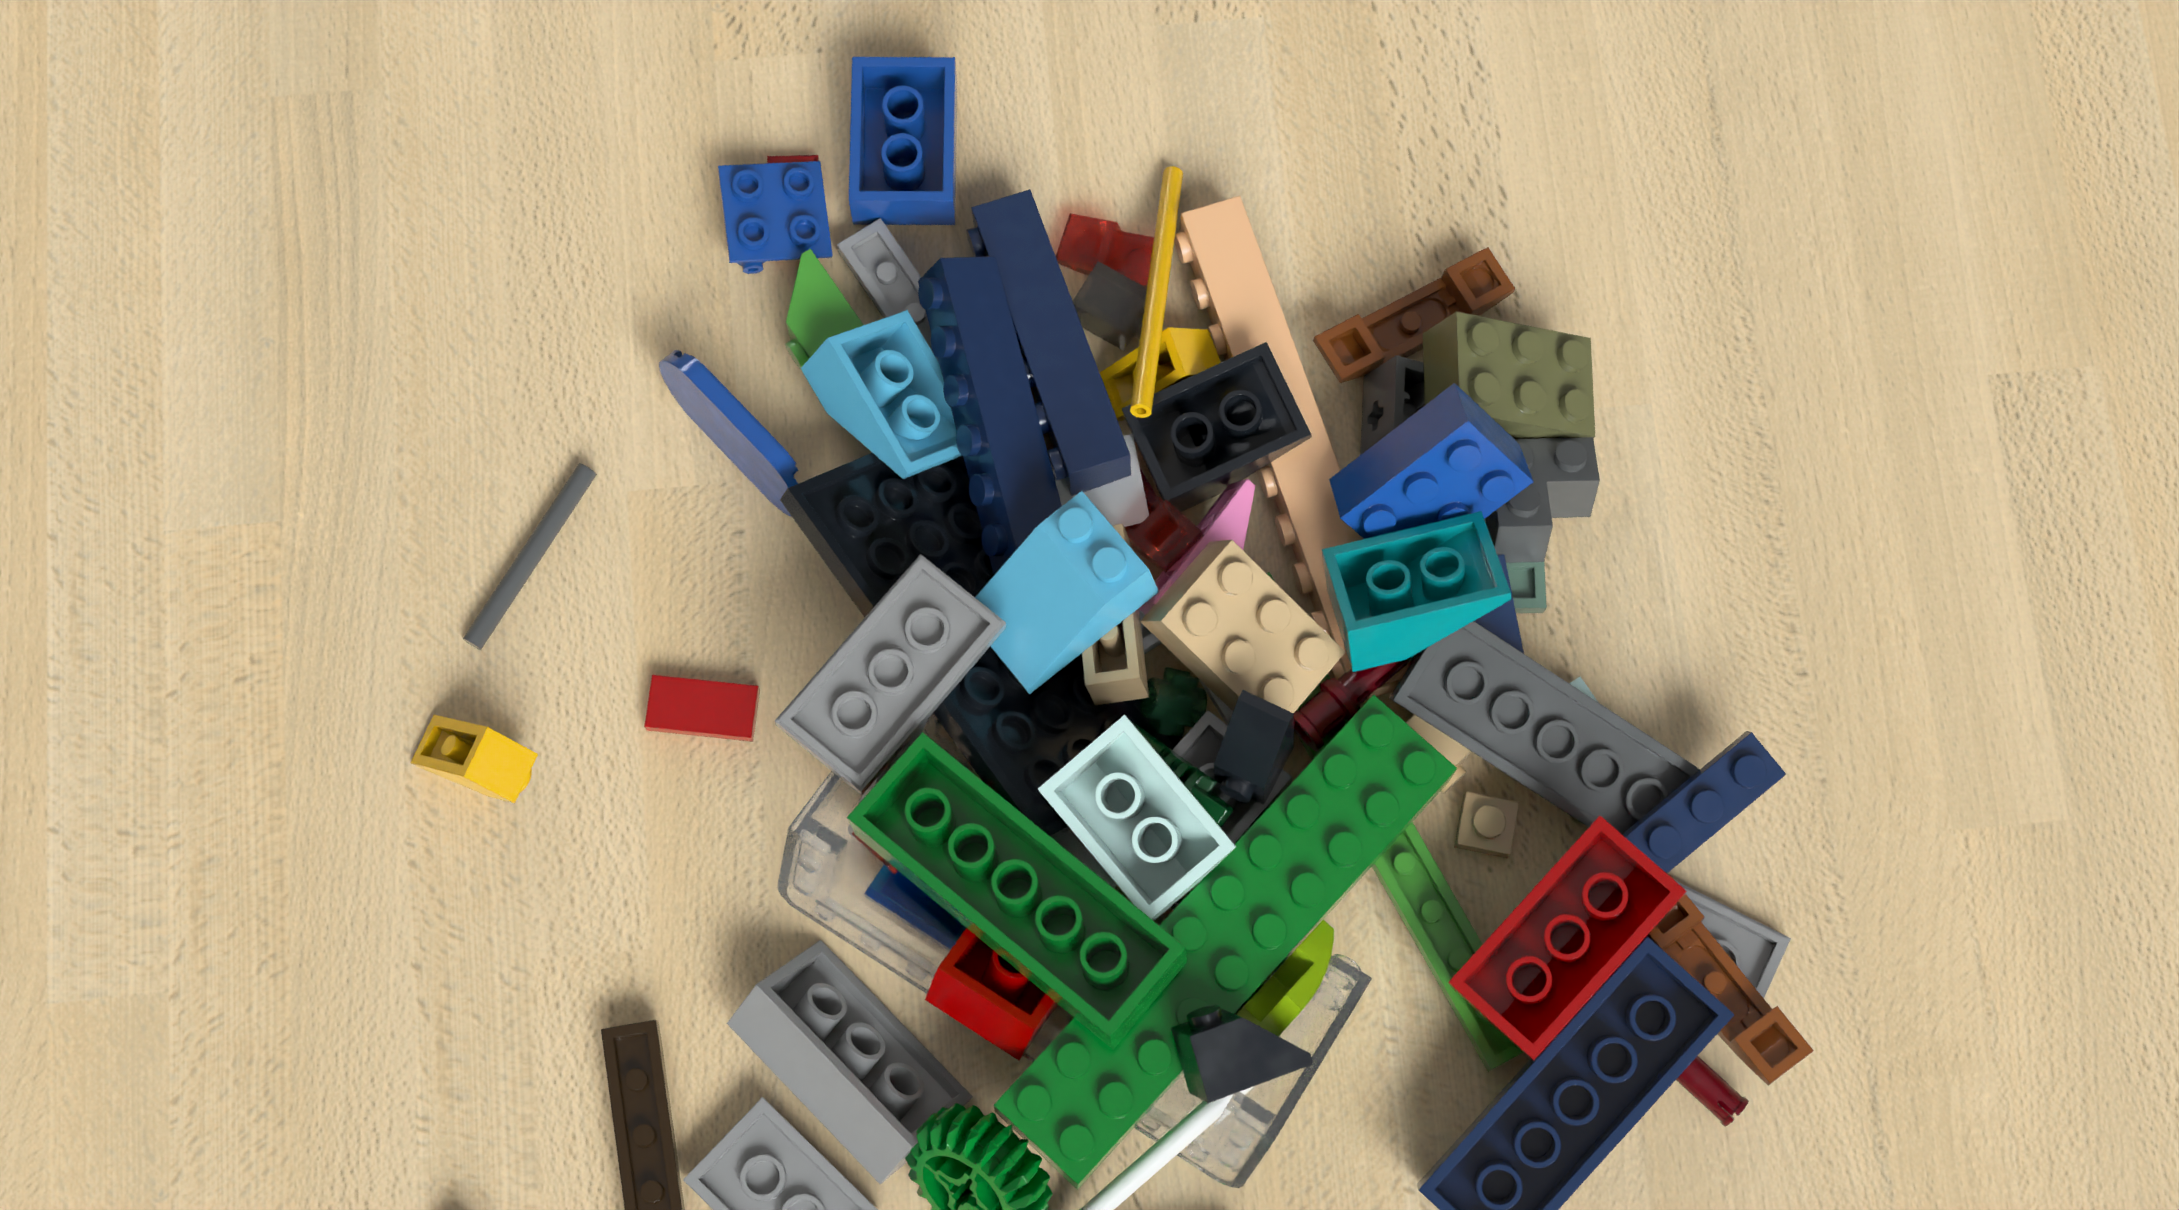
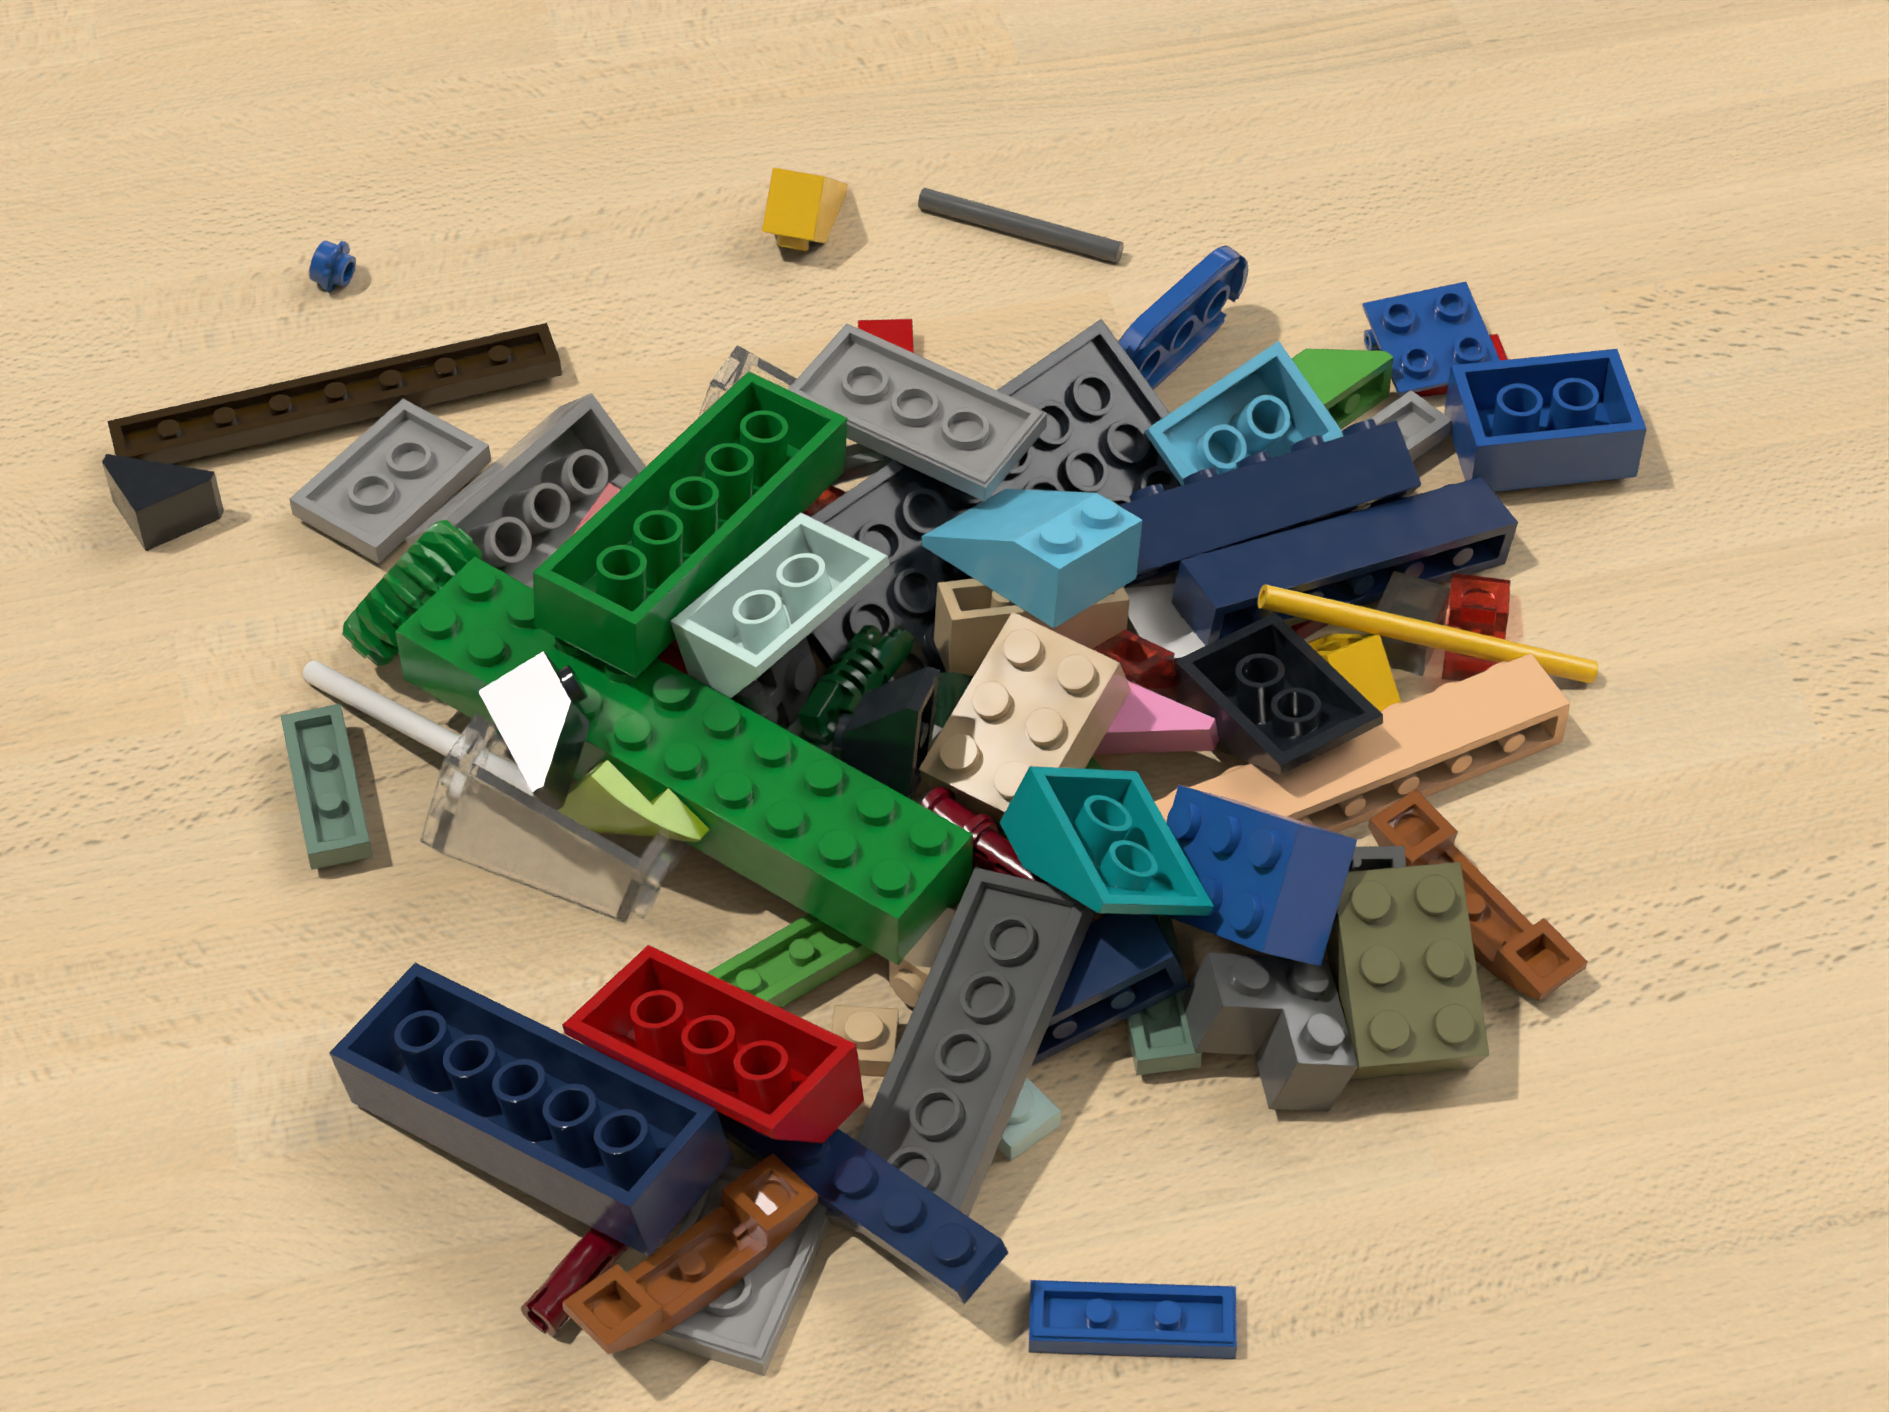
camera: 85 degrees right, 25 degrees down
none -> blue tile [1029,1280,1237,1359]

